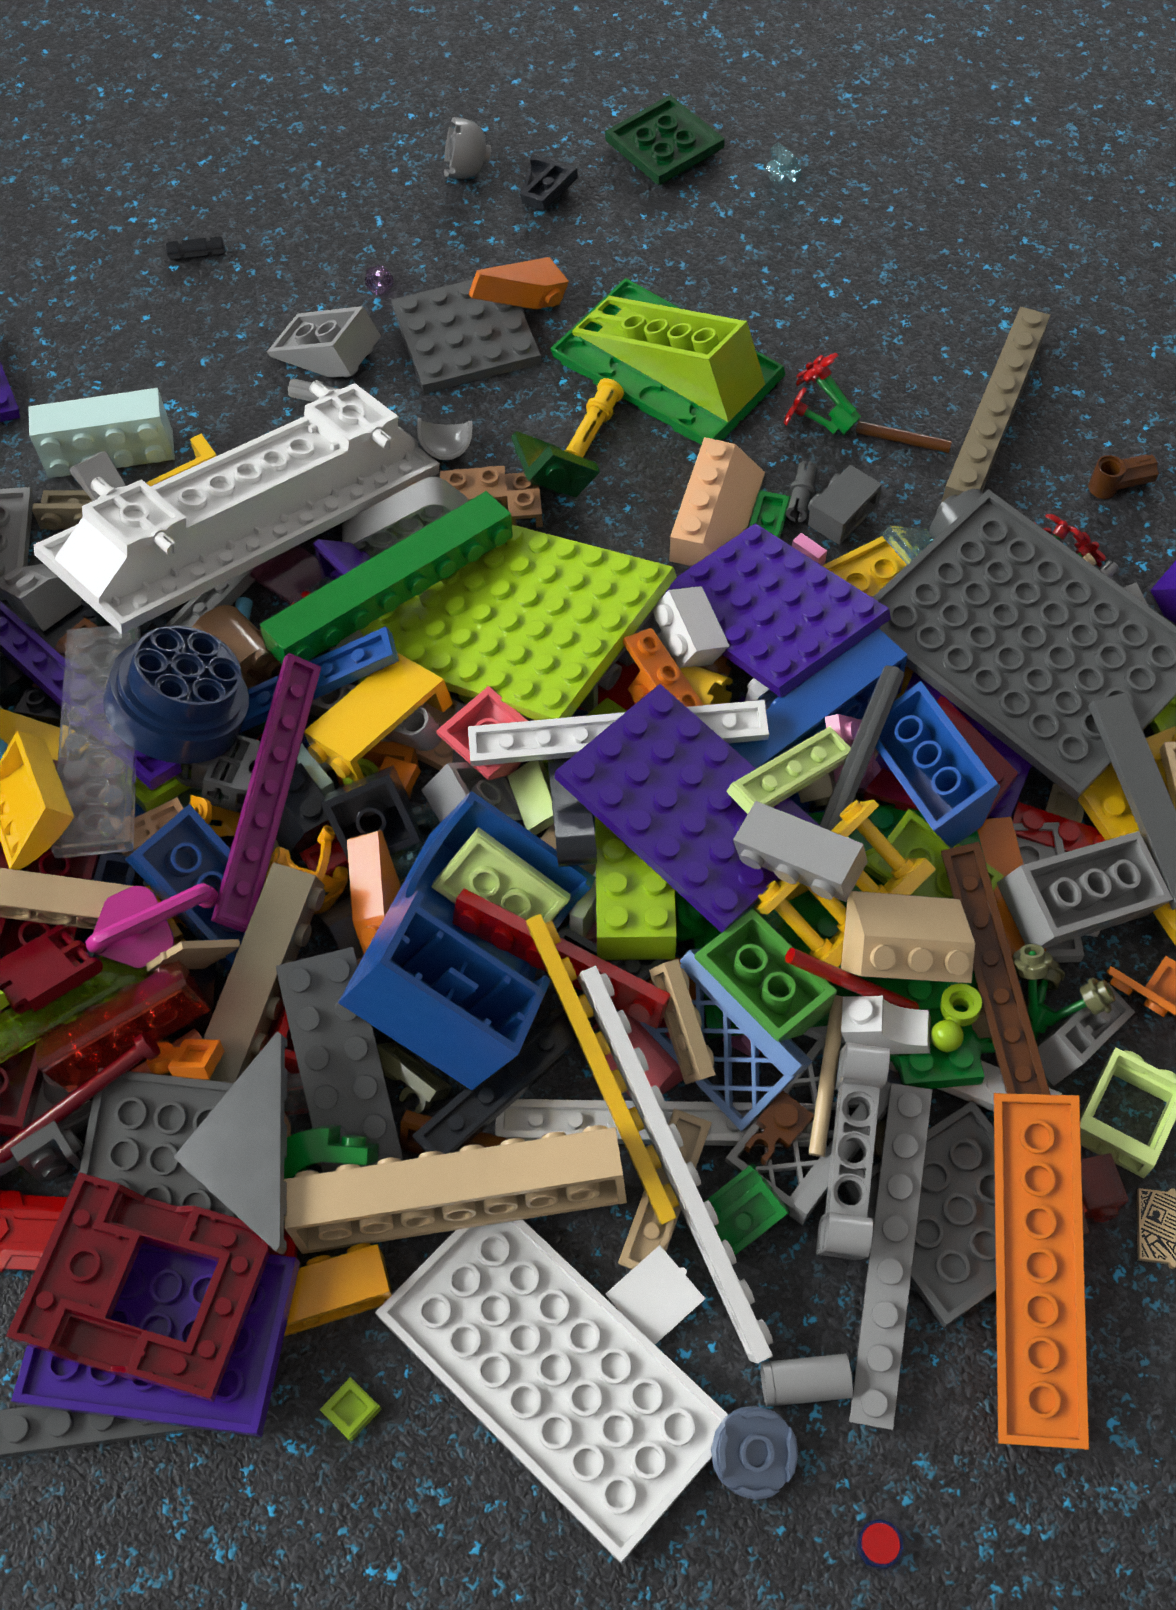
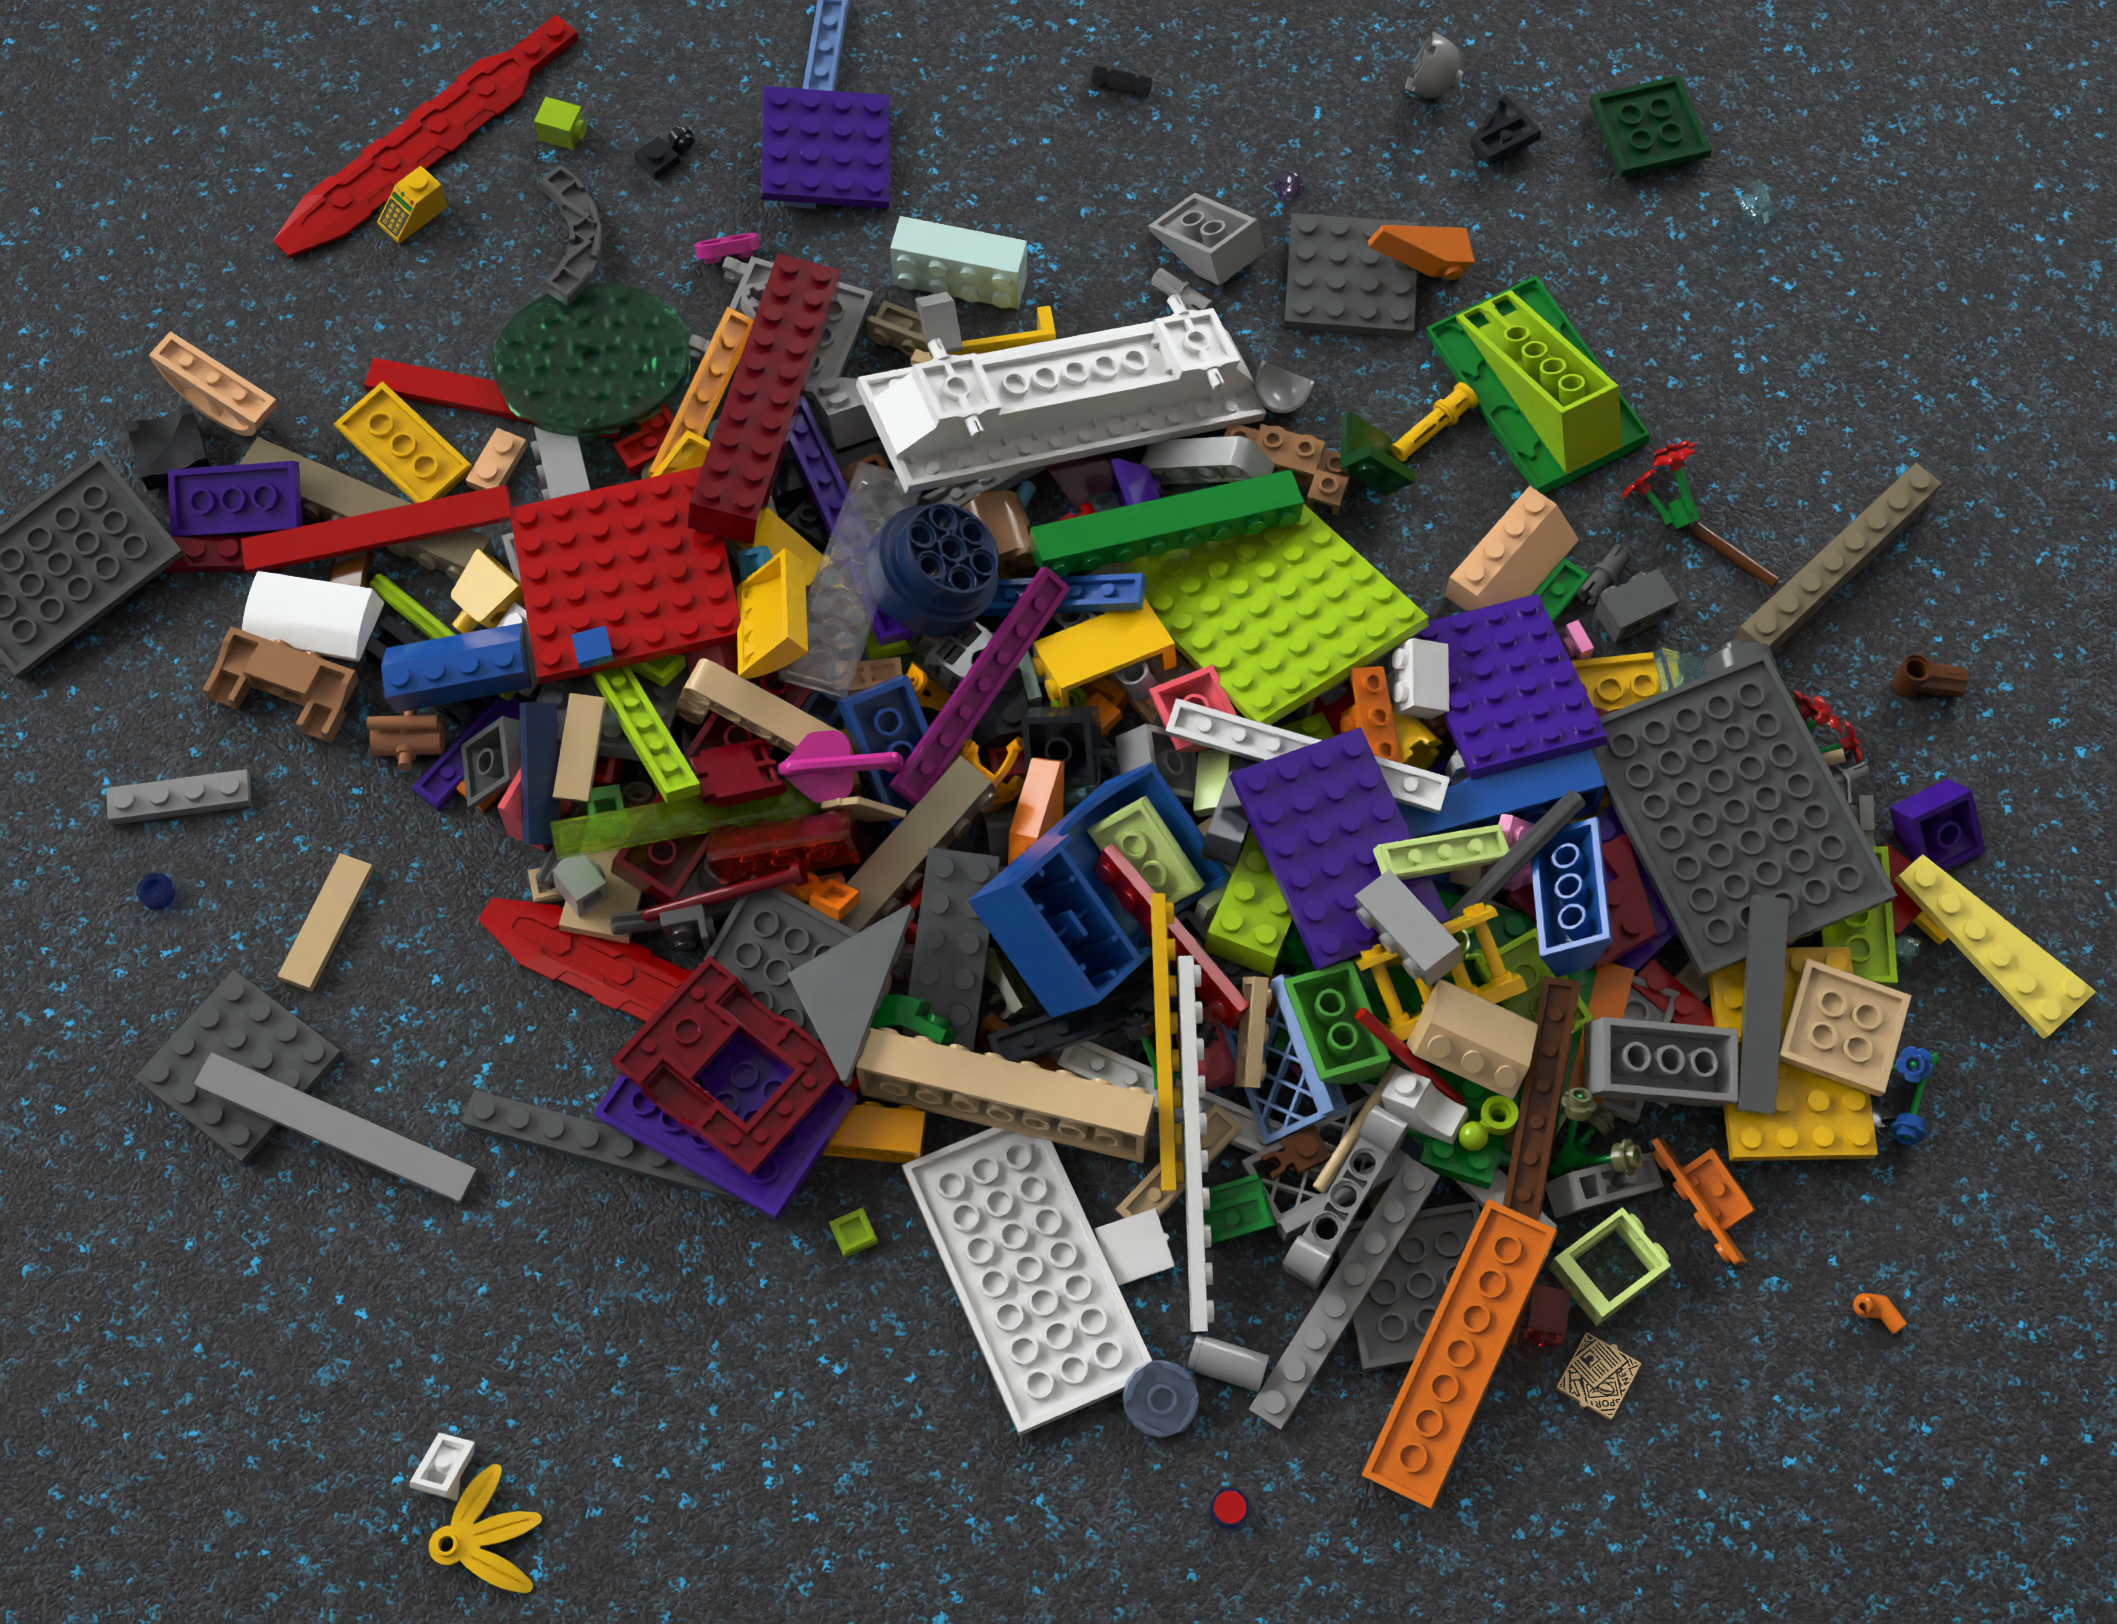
camera: 20 degrees right, 5 degrees up
none -> black plant [1121,1008,1219,1090]

